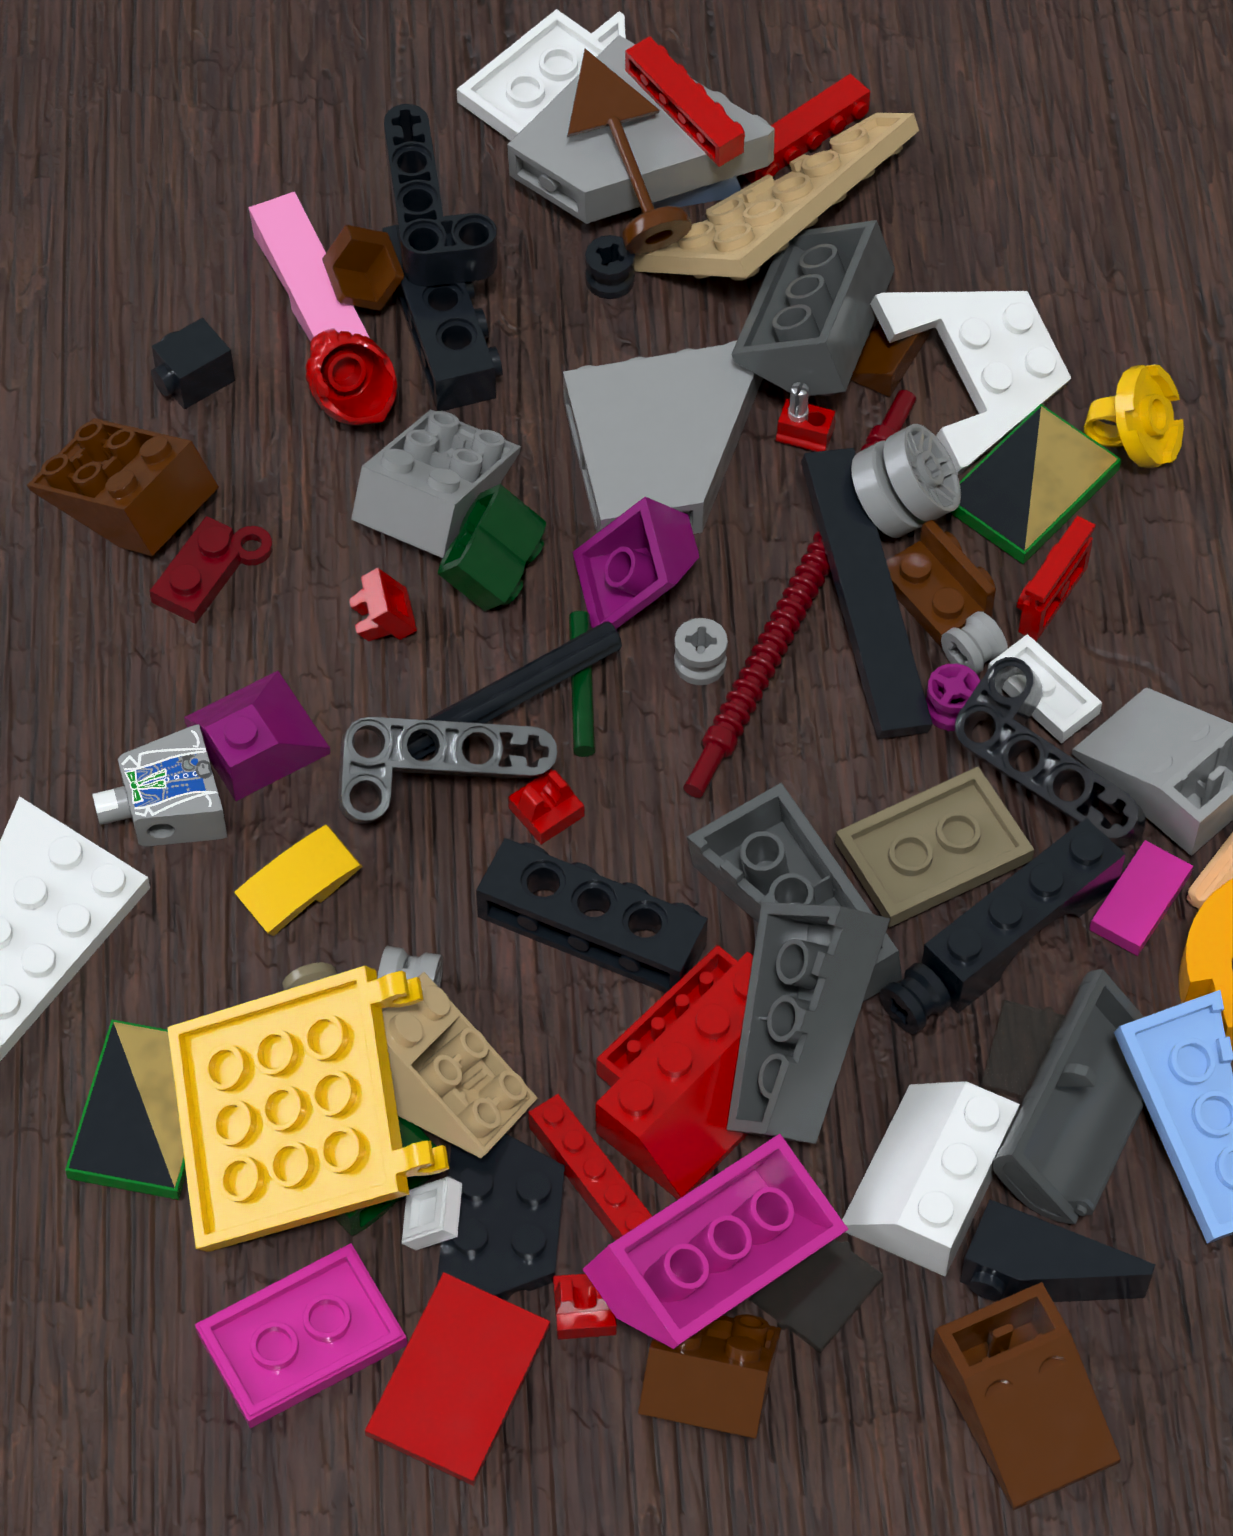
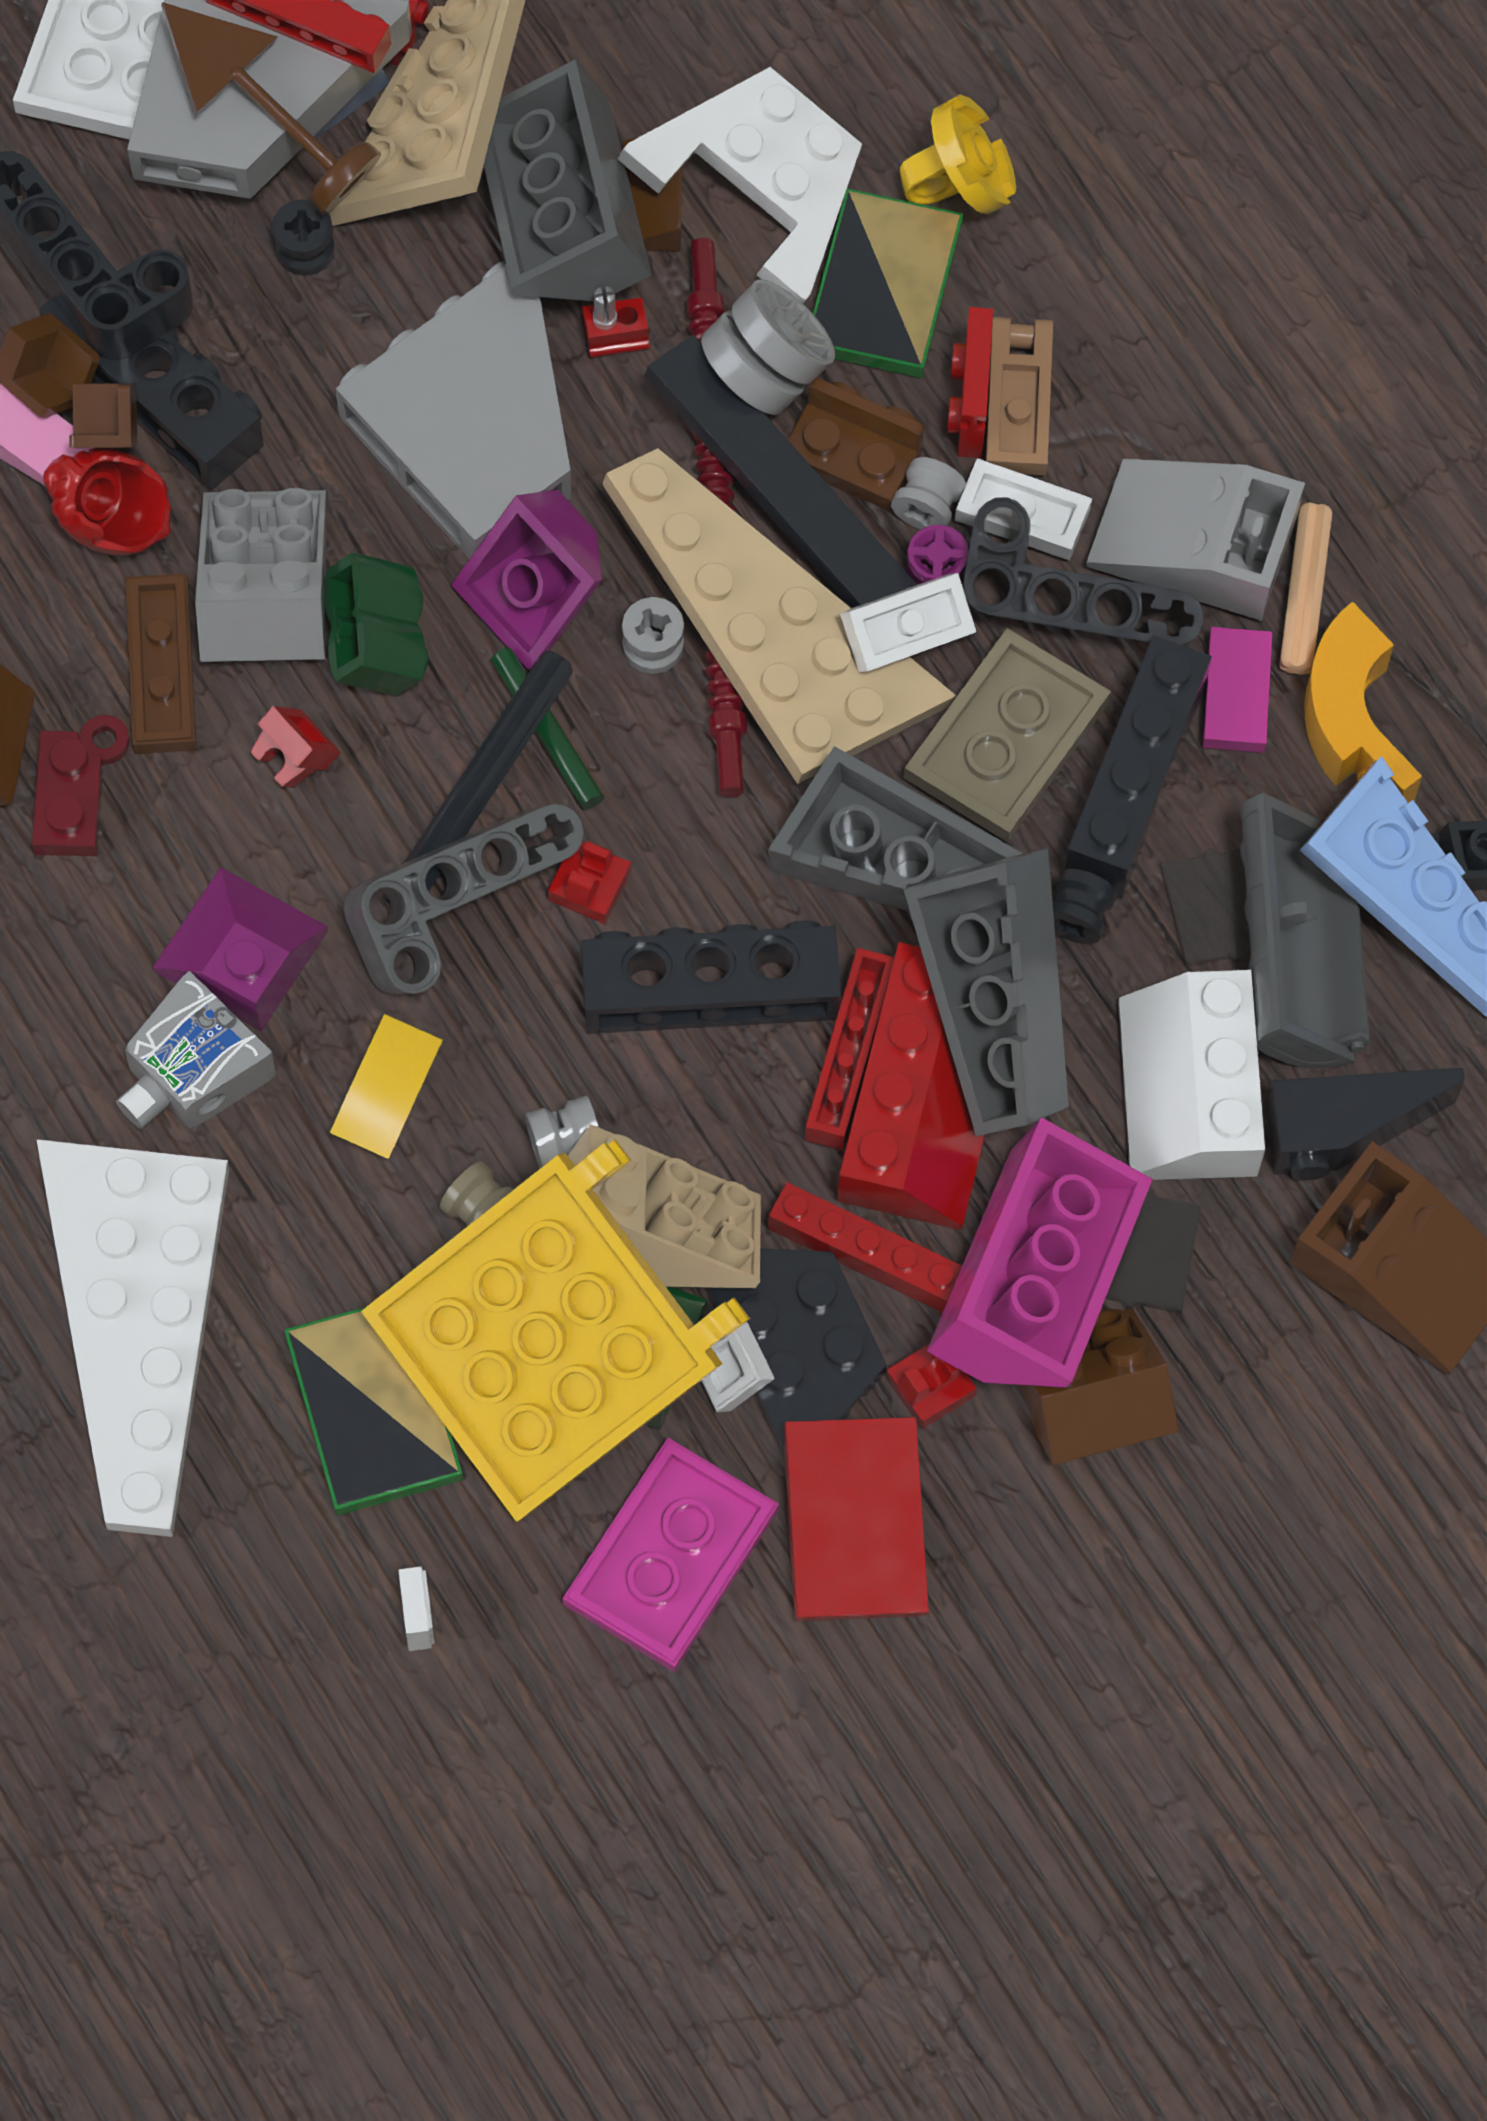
camera: 30 degrees left, 10 degrees up
none -> reddish brown panel [69,383,138,448]
none -> reddish brown tile [126,573,197,754]
none -> white tile [398,1567,435,1651]
none -> tan wing [602,448,956,784]
none -> white plate [840,573,976,672]
none -> medium nougat plate [986,317,1053,476]

